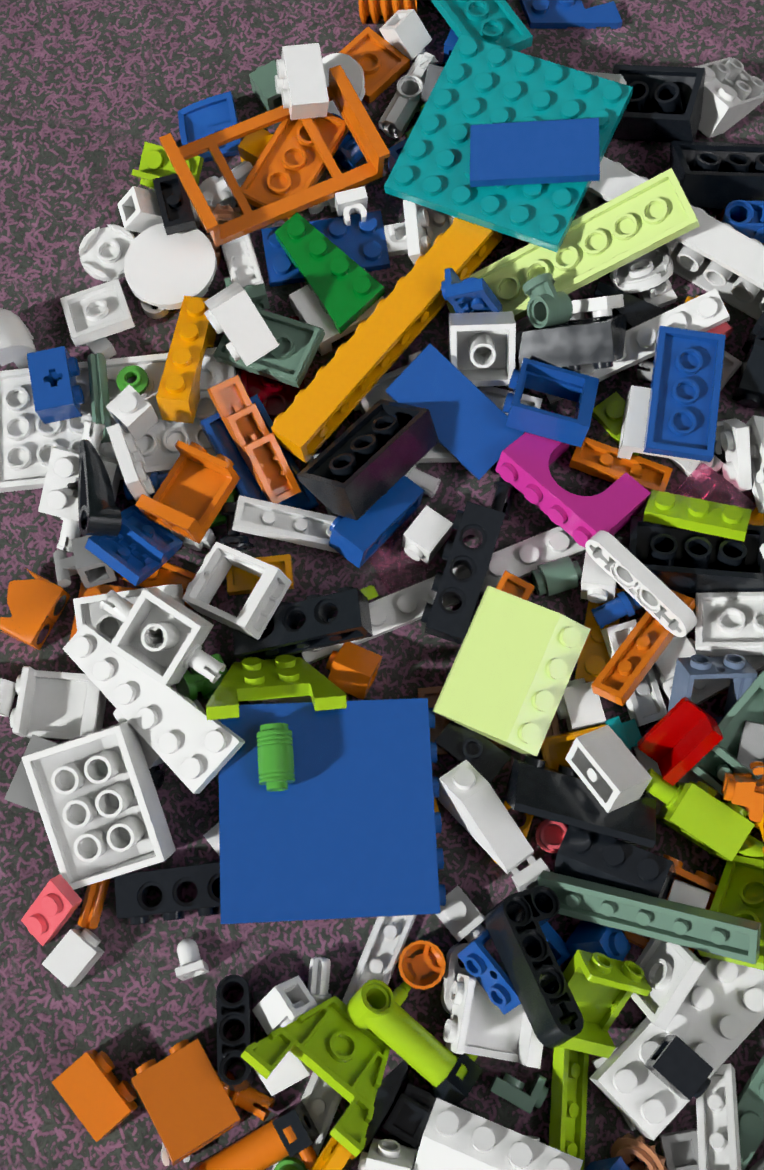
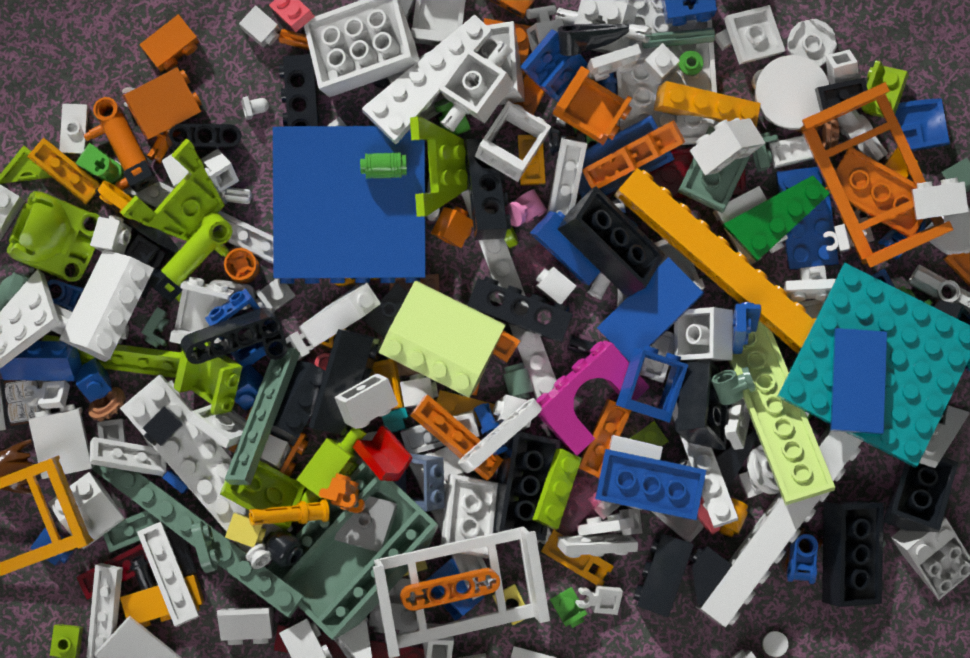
camera: 80 degrees right, 10 degrees up
none -> blue tile [163,471,189,494]
none -> bright pink piece [505,189,547,227]

